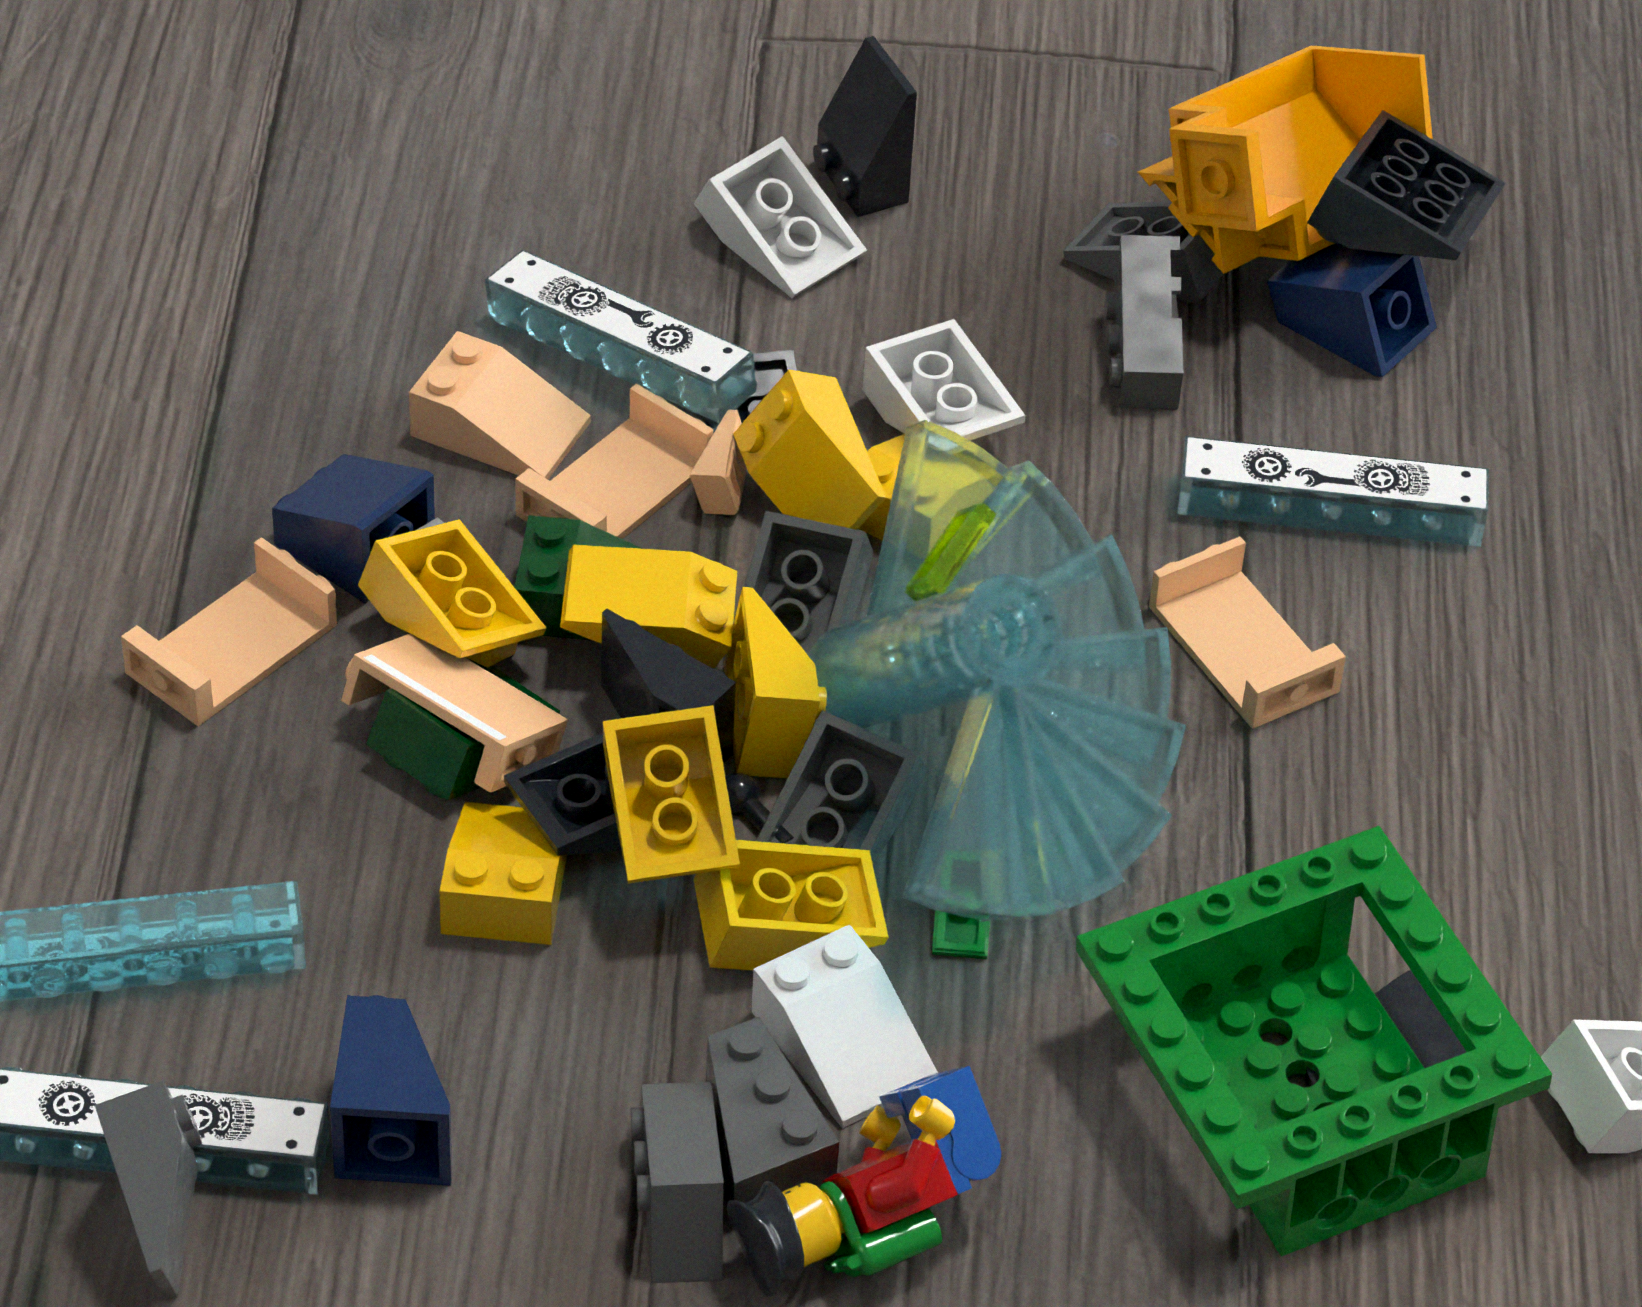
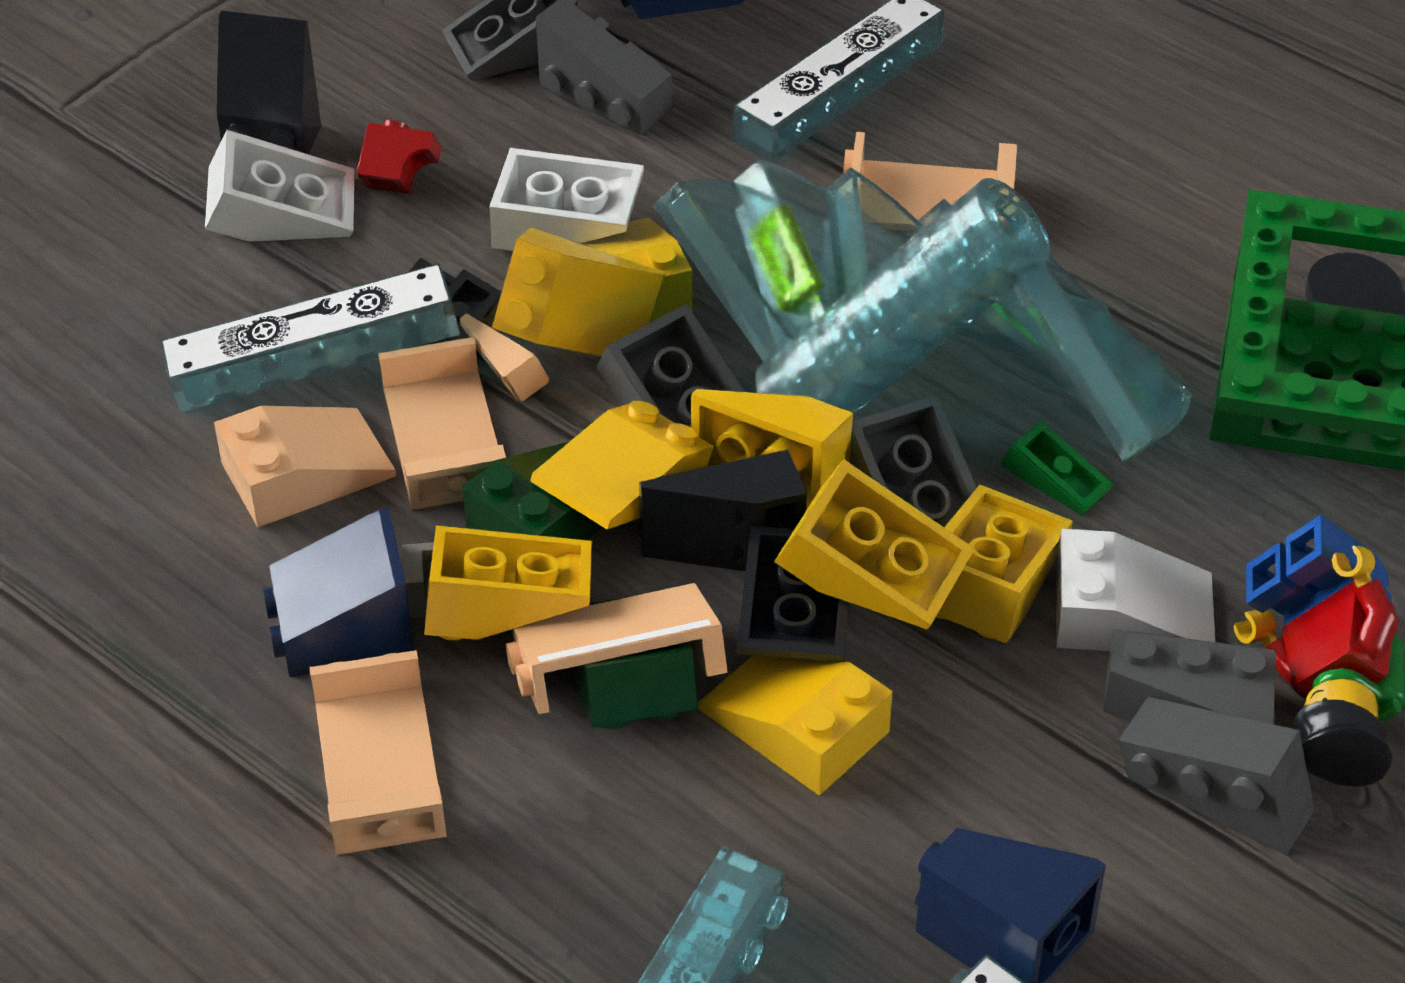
camera: 50 degrees left, 0 degrees up
none -> red brick [356,120,442,194]

